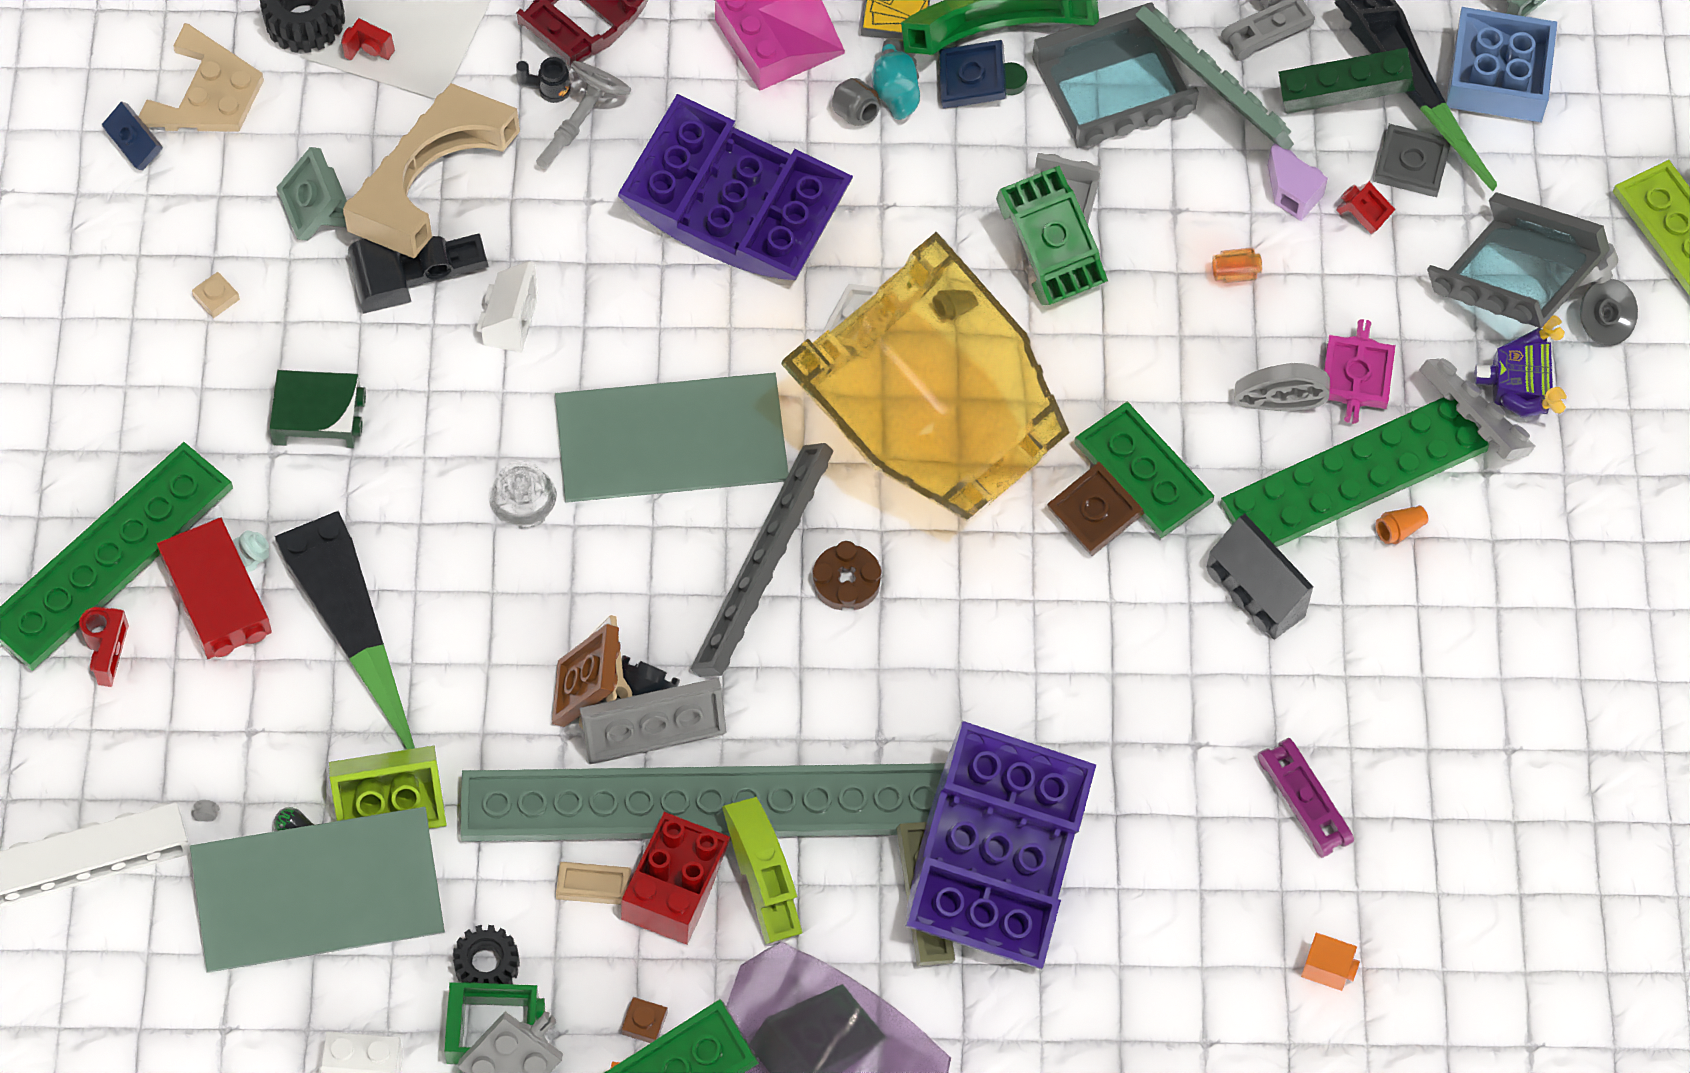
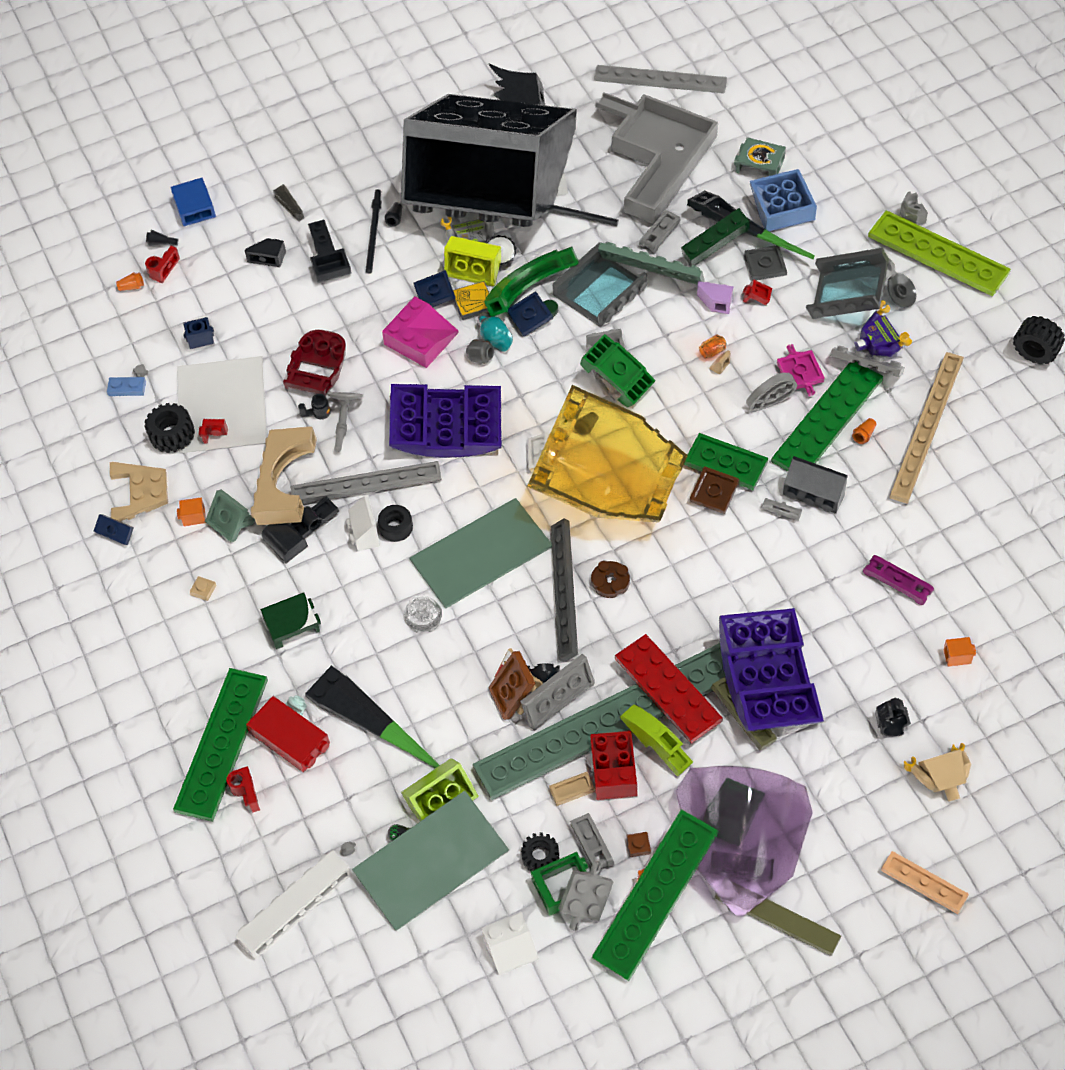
camera: 20 degrees left, 5 degrees down
none -> orange brick [177,497,206,526]
none -> light grey plate [290,461,442,504]
none -> black tyre [378,505,413,542]
none -> light grey plate [570,813,615,872]
none -> red plate [615,634,723,744]
none -> tan slope [709,350,731,374]
none -> light grey pin [762,498,802,521]
none -> black hair [875,697,911,737]
none -> tan plate [890,352,964,504]

